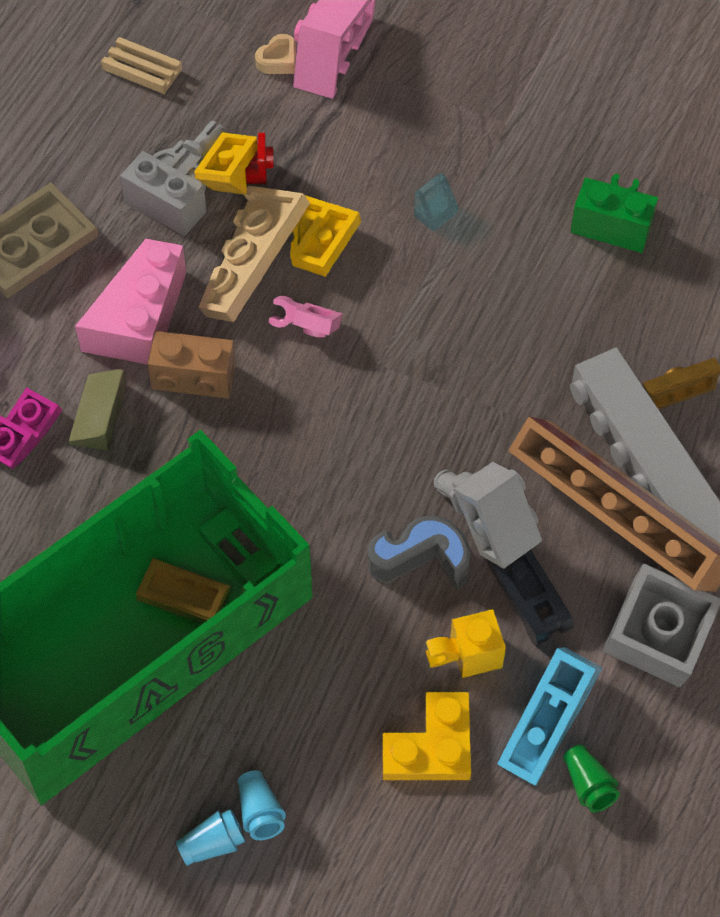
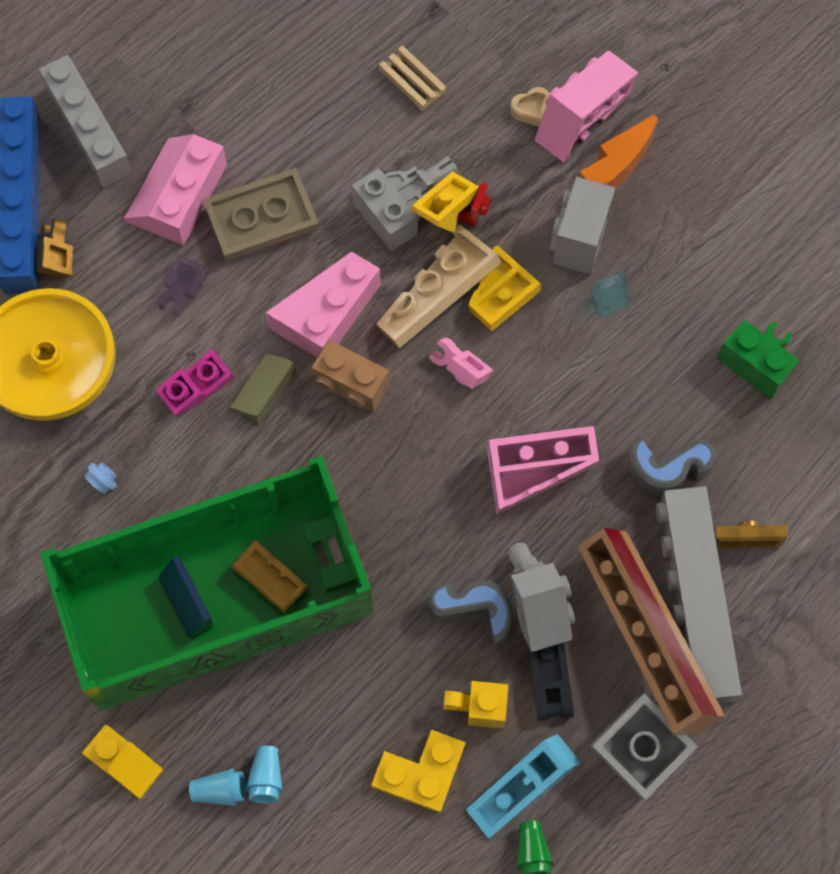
camera: 20 degrees right, 10 degrees up
none -> yellow slope [82,724,164,800]
none -> slope [159,556,213,637]
none -> bright pink wedge [487,426,599,515]
none -> light grey brick [549,176,616,275]
none -> orange slope [579,114,658,189]
none -> dark grey animal [627,437,716,497]

